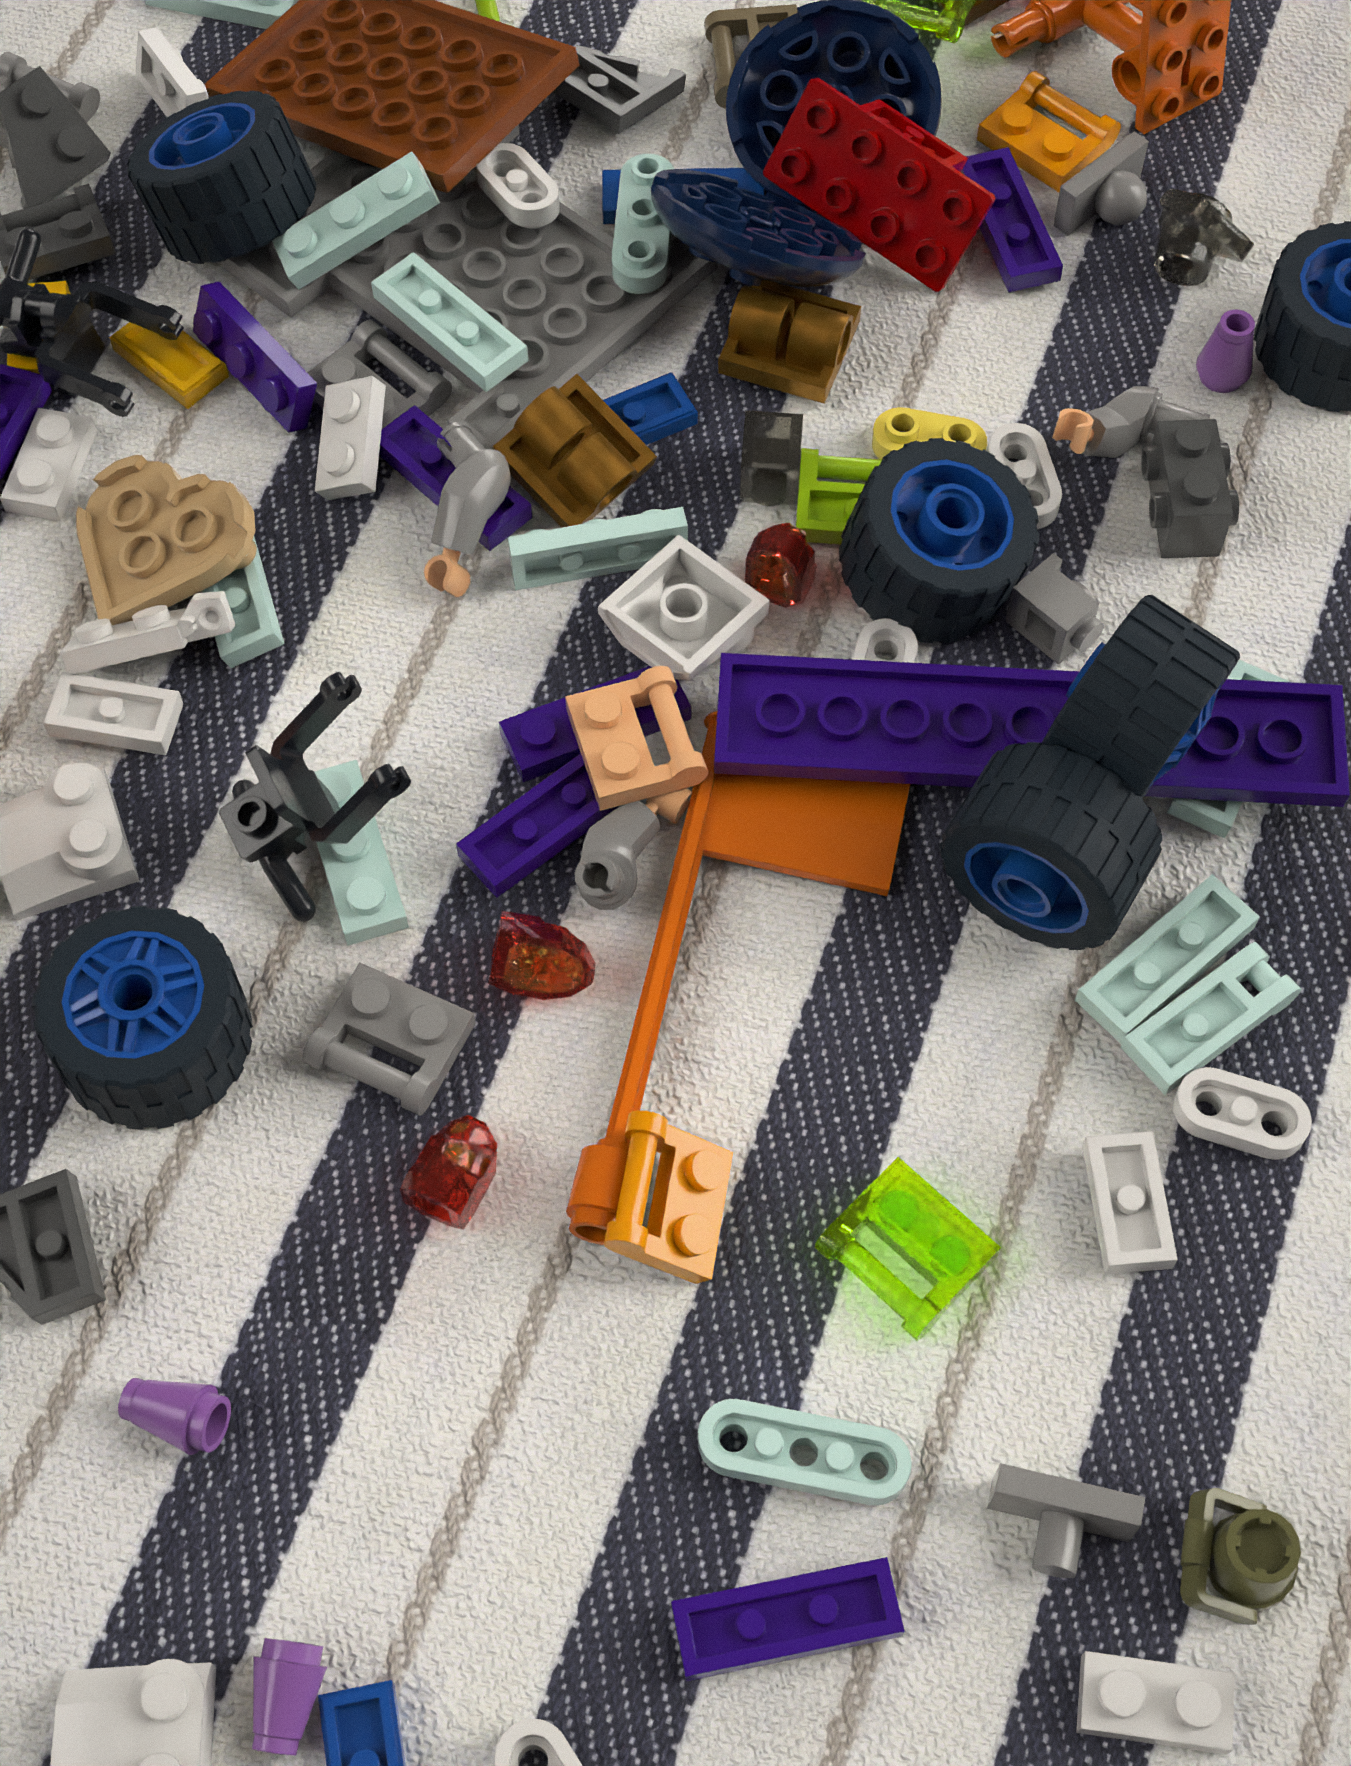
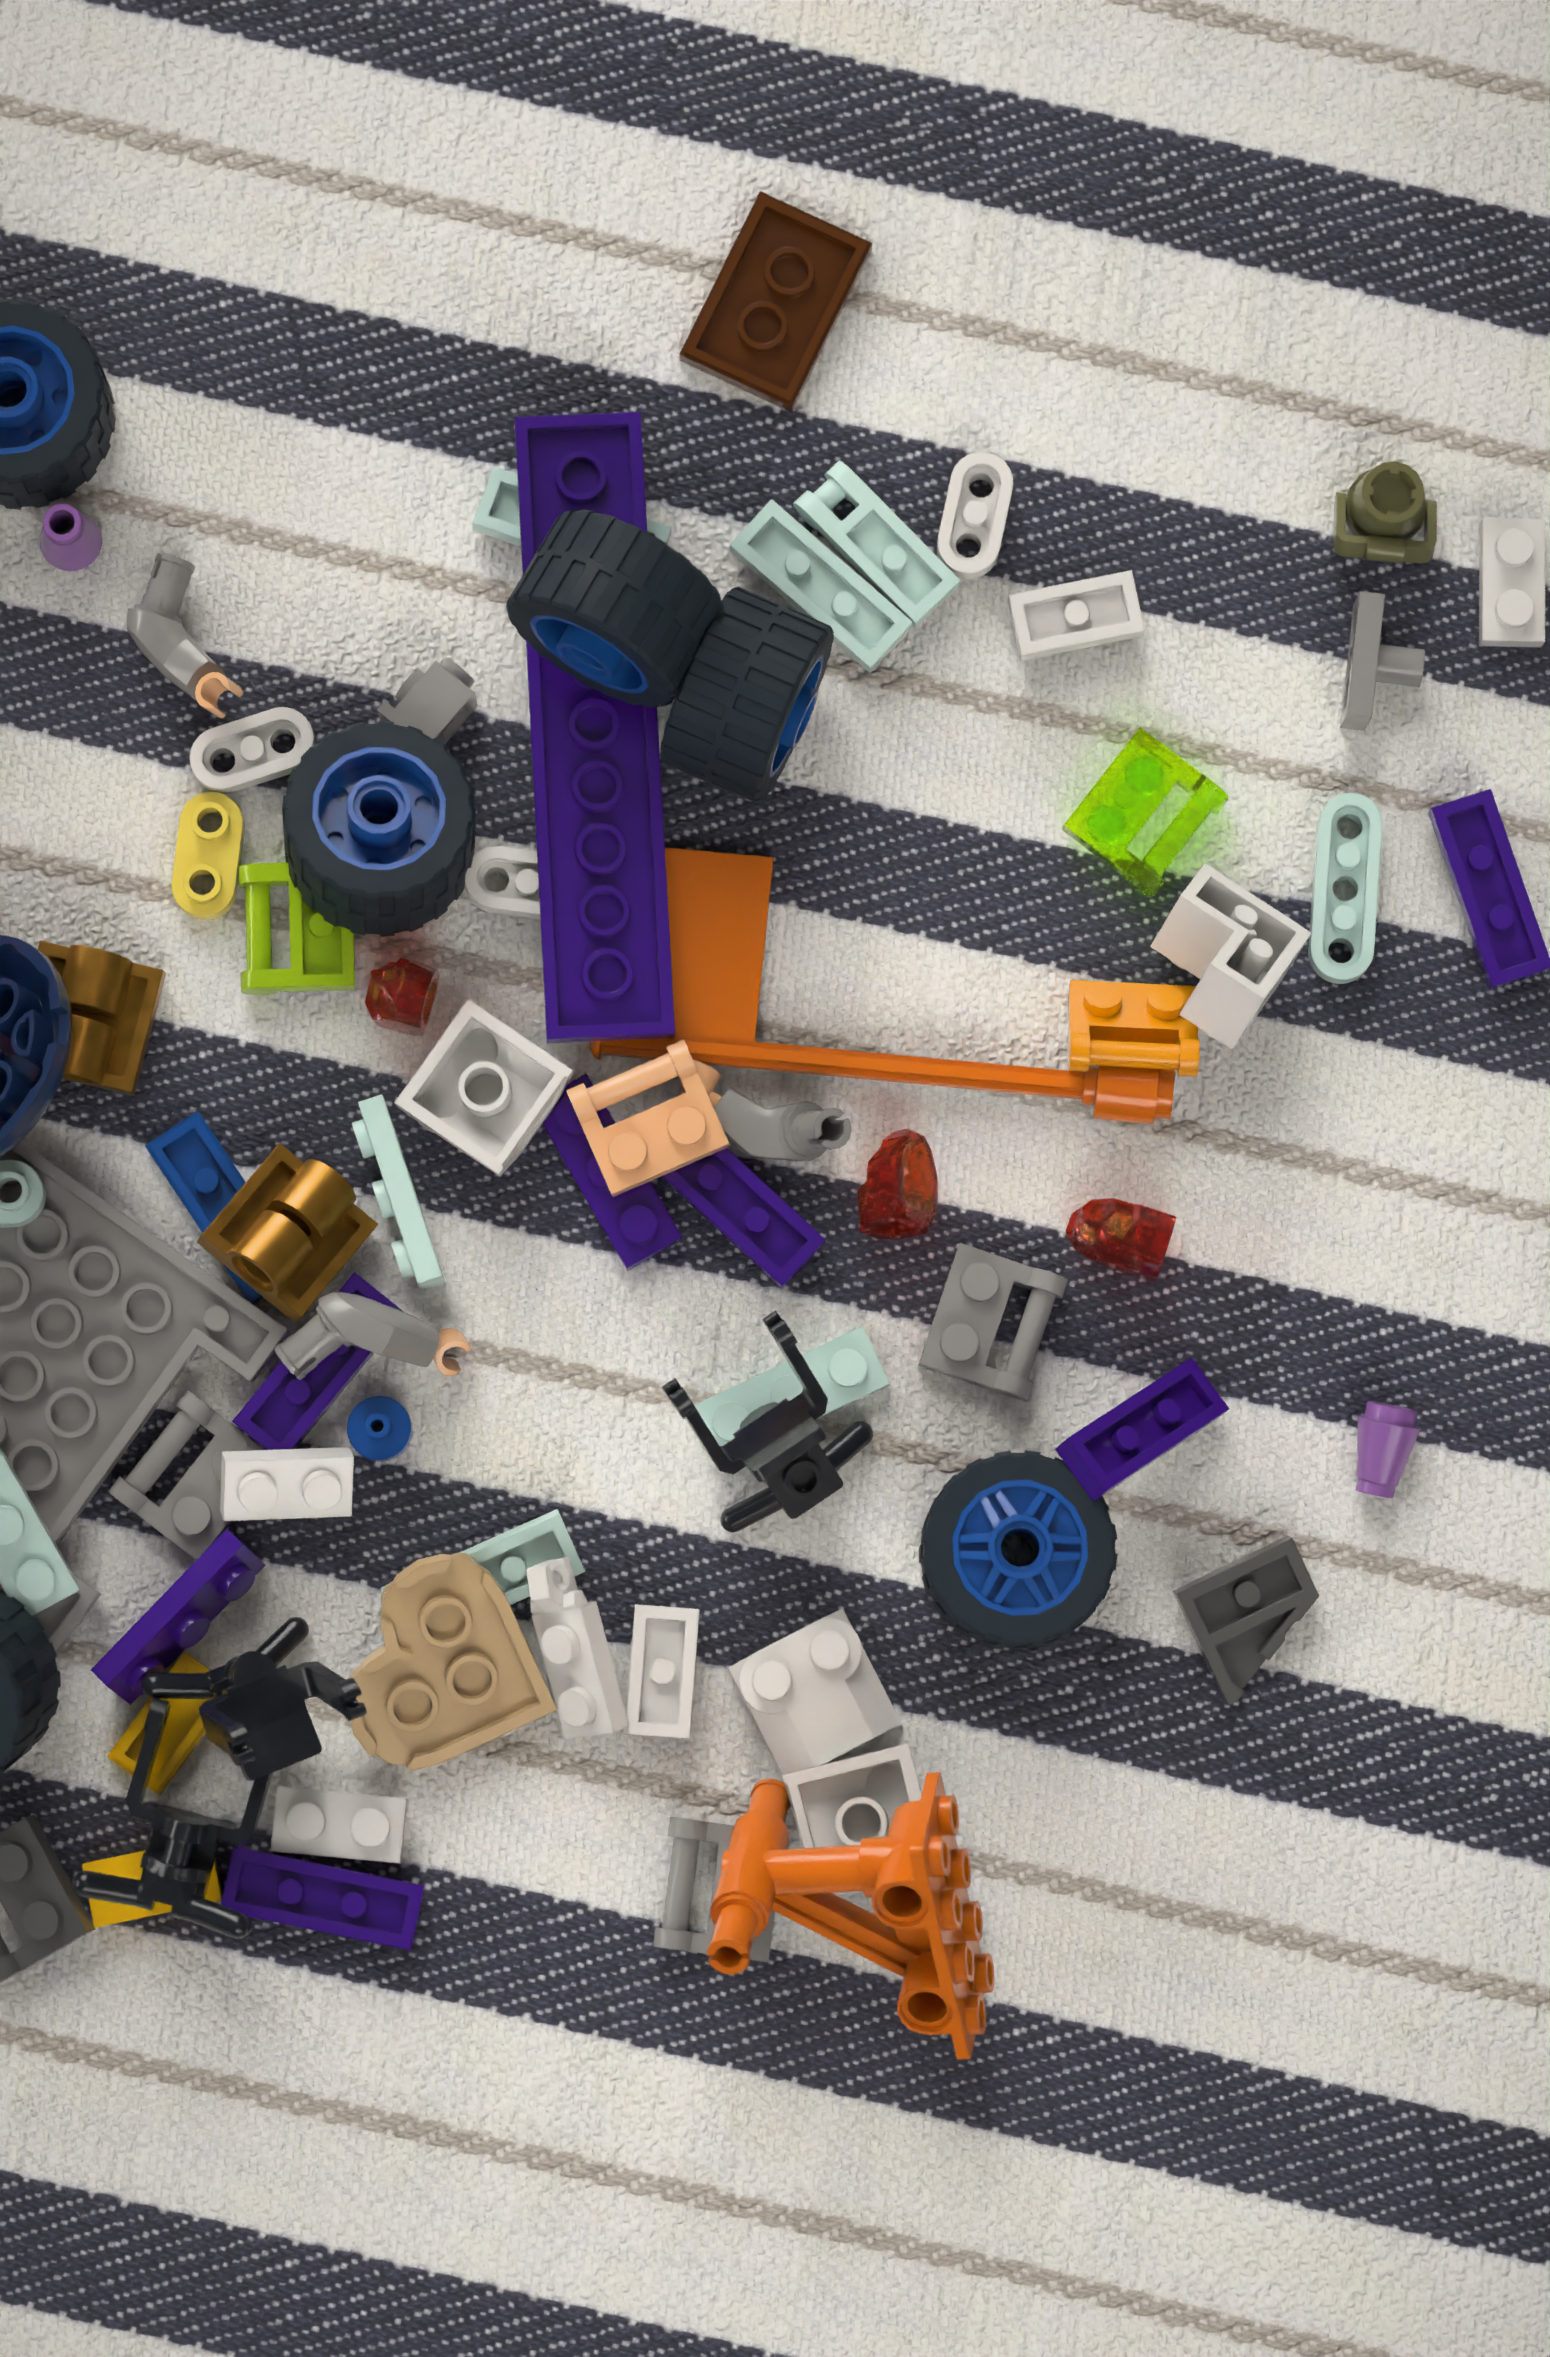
camera: 100 degrees left, 20 degrees up
light aqua plate [371,252,528,392] -> none
clear smoke brick [740,410,803,506] -> none
dark grey brick [1141,419,1239,558] -> none
none -> black piece [142,1617,367,1781]
none -> blue tile [347,1396,413,1462]
none -> dark purple plate [1055,1357,1229,1502]
none -> white brick [1150,864,1311,1050]

